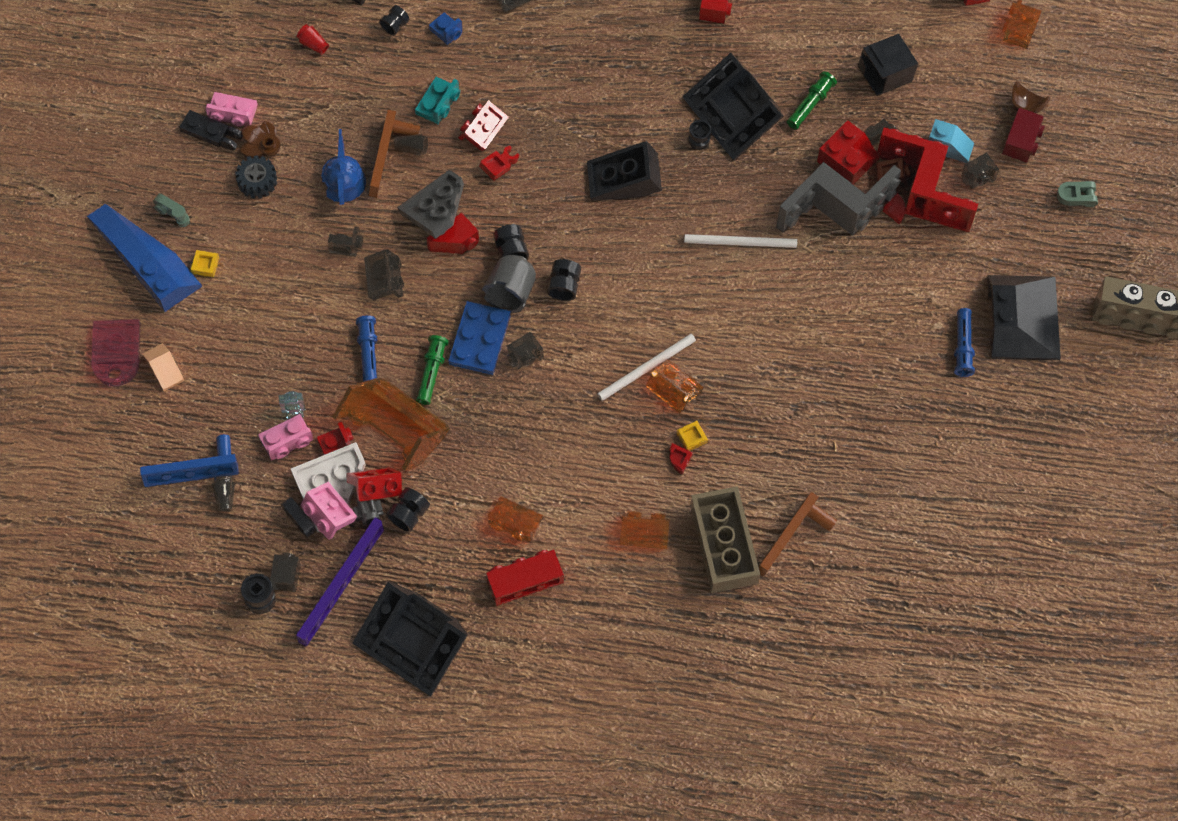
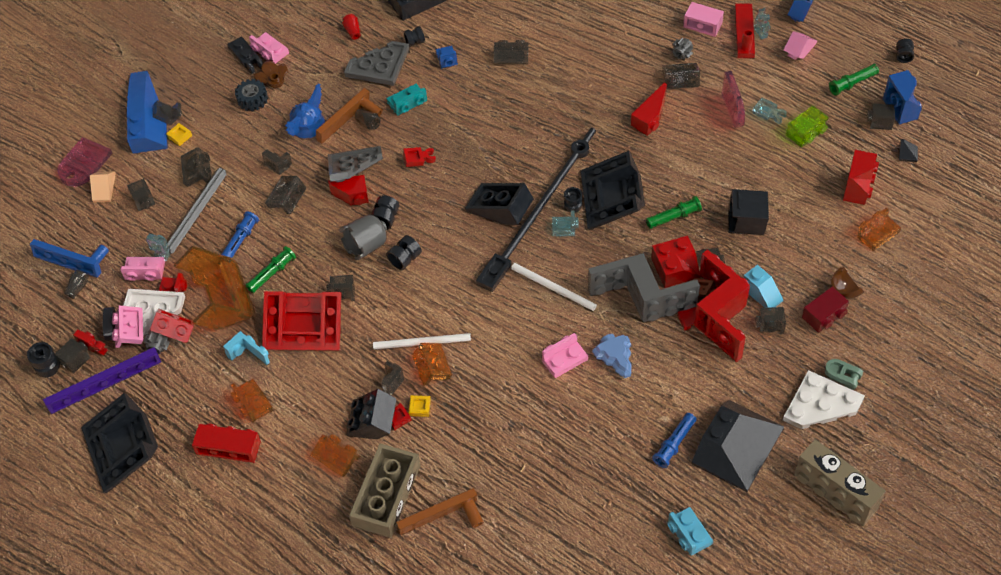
camera: 35 degrees right, 10 degrees down
sand green plate [153,193,190,227] -> none
black wheel [386,487,430,532] -> none
blue plate [448,301,511,375] -> none
bracket [458,100,508,151] -> none
none -> red plate [73,329,108,356]
none -> clear smoke brick [127,178,155,211]
none -> clear smoke bracket [153,100,182,125]
none -> axle [164,168,227,254]
none -> clear smoke bracket [181,147,212,187]
none -> medium azure bracket [223,331,270,365]
none -> red slope [262,291,341,351]
none -> dark grey plate [344,41,409,86]
none -> black slope [346,389,397,439]
none -> clear smoke bracket [382,361,404,396]
none -> black bar [476,128,596,292]
none -> bright pink bracket [542,333,588,378]
none -> clear light blue bracket [552,210,579,236]
none -> medium blue rock [592,334,631,378]
none -> medium azure bracket [667,507,713,556]
none -> white plate [783,370,865,429]

